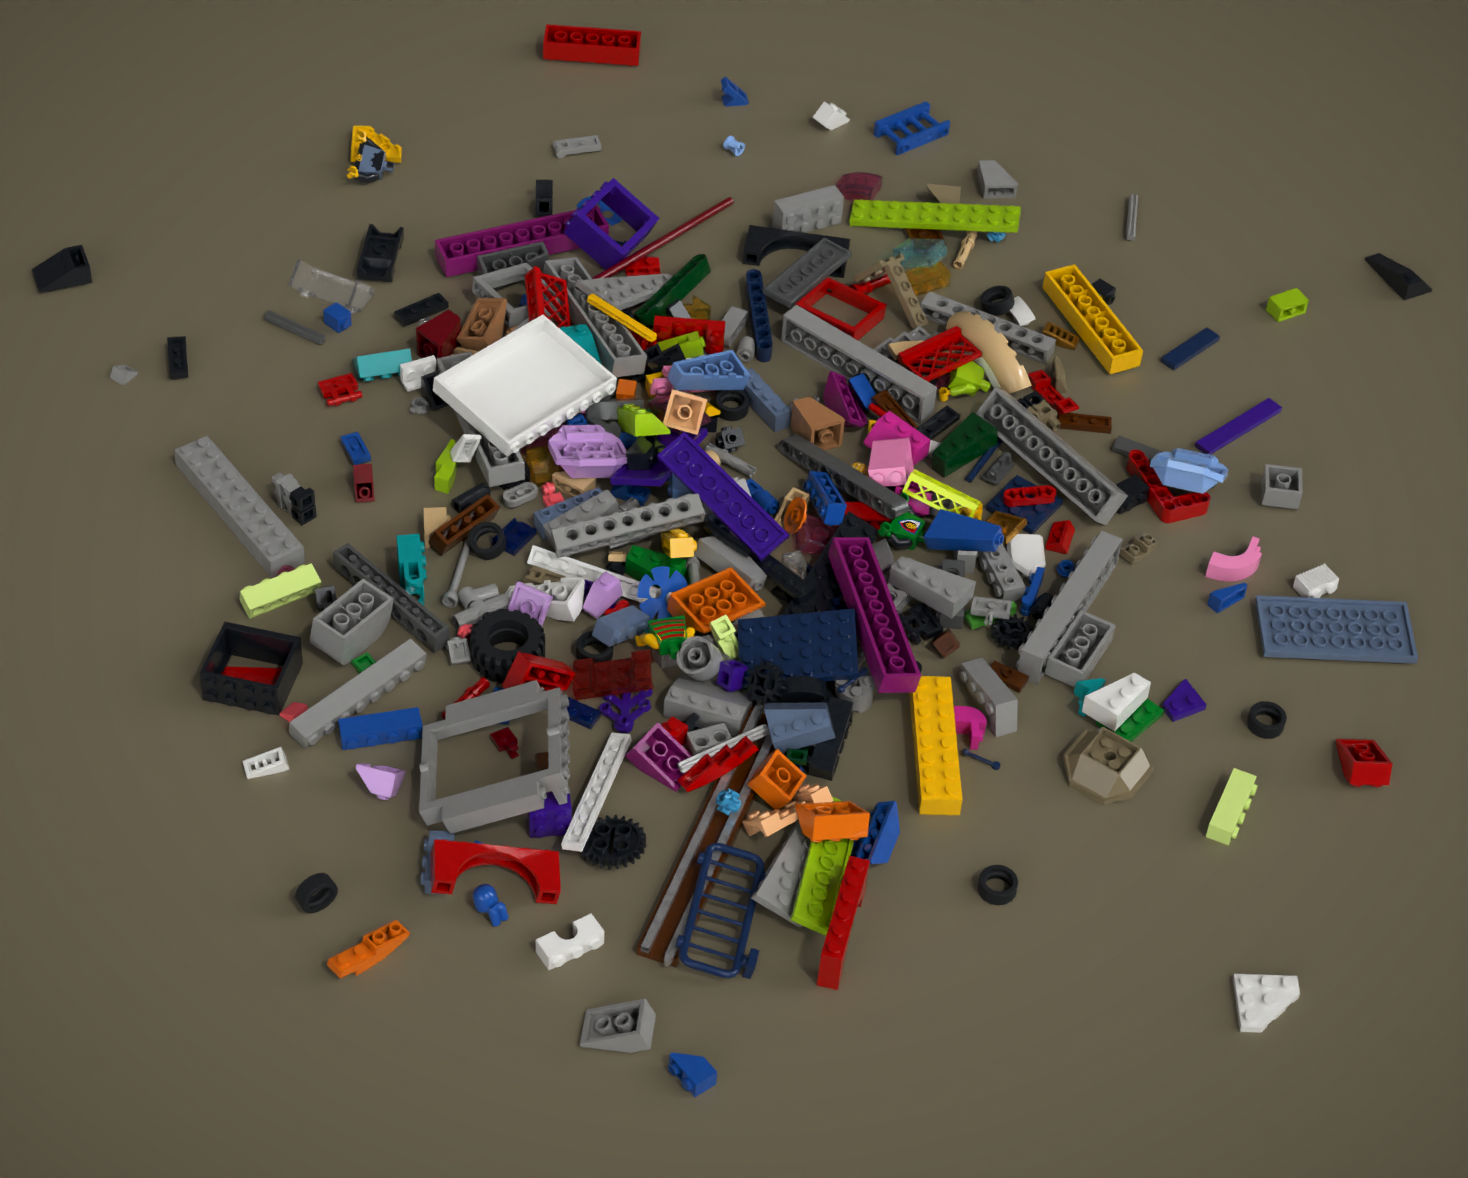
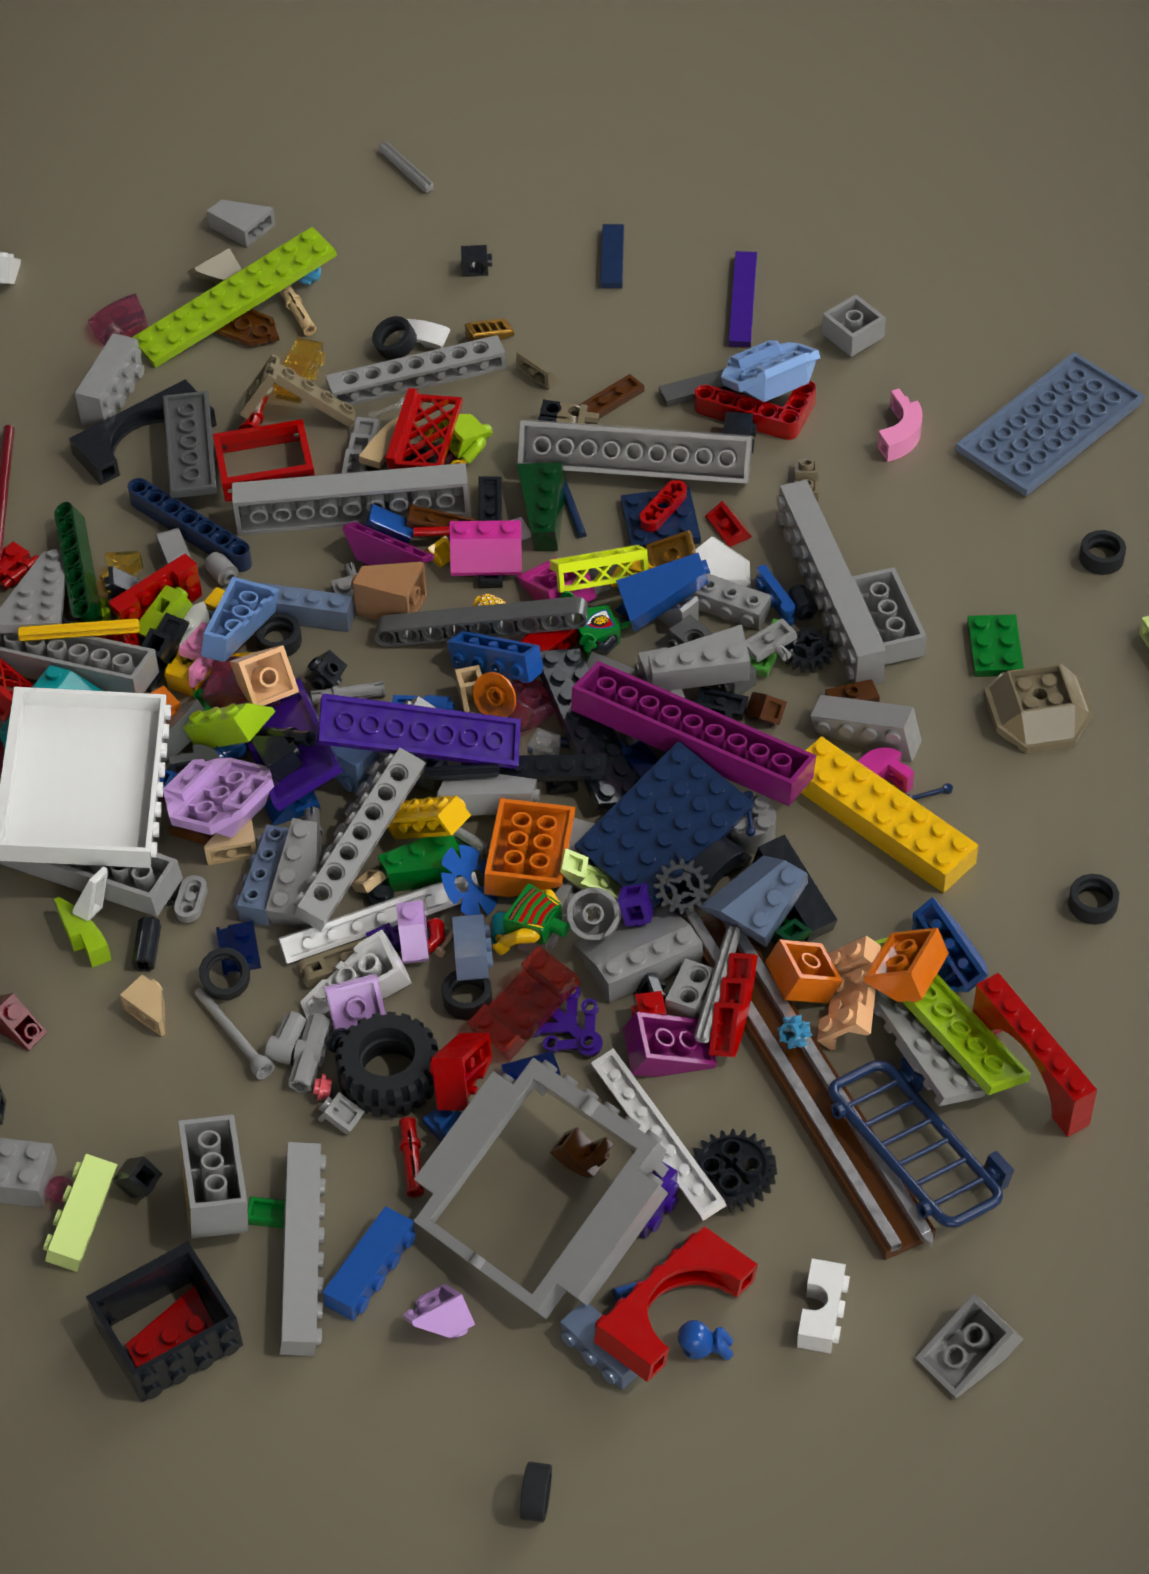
camera: 40 degrees left, 5 degrees up
white slope [242,747,290,779] -> none
coral slope [279,702,308,722] -> none
orange slope [327,920,410,979] -> none
dark grey brick [333,543,450,653] -> none
teal brick [396,534,427,606] -> none
reddish brown brick [429,494,500,556] -> none
dark red plate [490,727,519,759] -> none
clear yellow brick [526,446,559,487] -> none
coral plate [541,481,564,507] -> none
blue slope [668,1052,717,1097] -> none
bright pink slope [868,438,914,487] -> none
blue fence [874,101,950,155] -> none
clear light blue window [893,239,947,267] -> none
tan brick [946,311,1032,393] -> none
dark grey hinge [981,452,1015,486] -> none
red slope [1027,370,1079,414] -> none
yellow brick [1042,264,1143,375] -> none
blue plate [1057,560,1075,577] -> none
teal slope [1074,678,1106,717] -> none
white wedge [1082,673,1151,731] -> none
dark purple wing [1162,679,1207,722] -> none
blue slope [1207,582,1247,613] -> none
lime brick [1266,288,1309,322] -> none
white brick [1293,563,1339,598] -> none
black wedge [1365,253,1432,301] -> none

